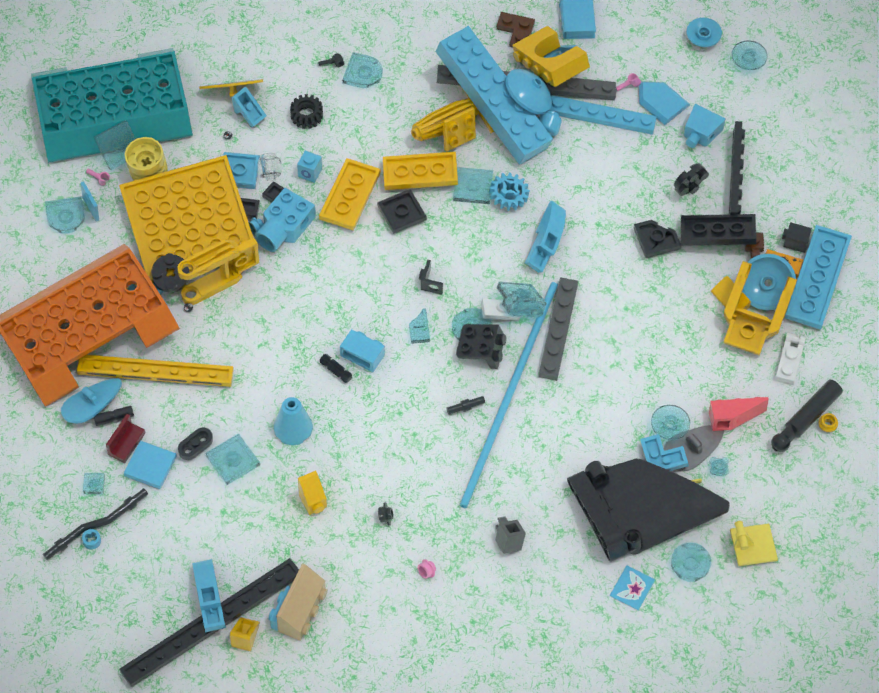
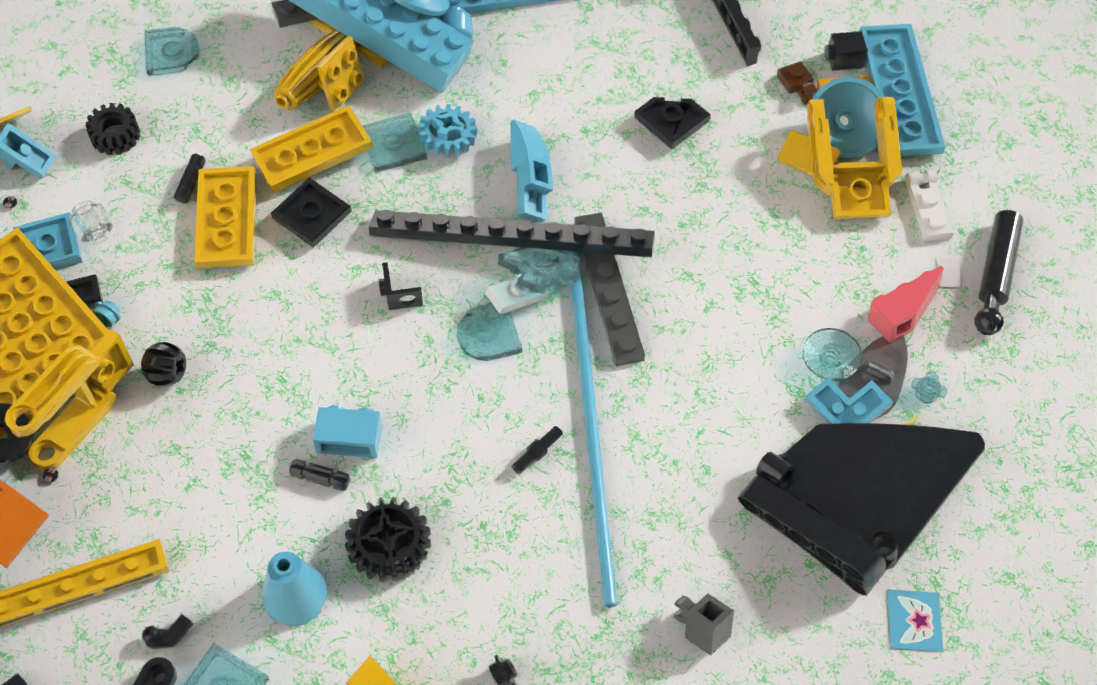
camera: 25 degrees left, 0 degrees up
medium azure brick [255,188,316,252] -> none
black tile [262,181,284,203] -> none
medium azure brick [297,150,322,183] -> none
black hand [318,53,345,67] -> none
clear light blue tile [409,308,430,344] -> none
black bracket [456,324,506,369] -> none
clear light blue tile [671,543,711,582] -> none
black plate [674,163,709,196] -> none
black plate [681,214,756,246] -> none
light yellow plate [730,521,778,566] -> none
yellow plate [818,413,838,432] -> none
none -> black piece [141,342,186,387]
none -> black arm [142,614,193,649]
none -> black axle [174,153,206,204]
none -> black gear [345,496,431,583]
none -> black plate [369,210,655,258]
none -> white sticker [936,258,962,288]

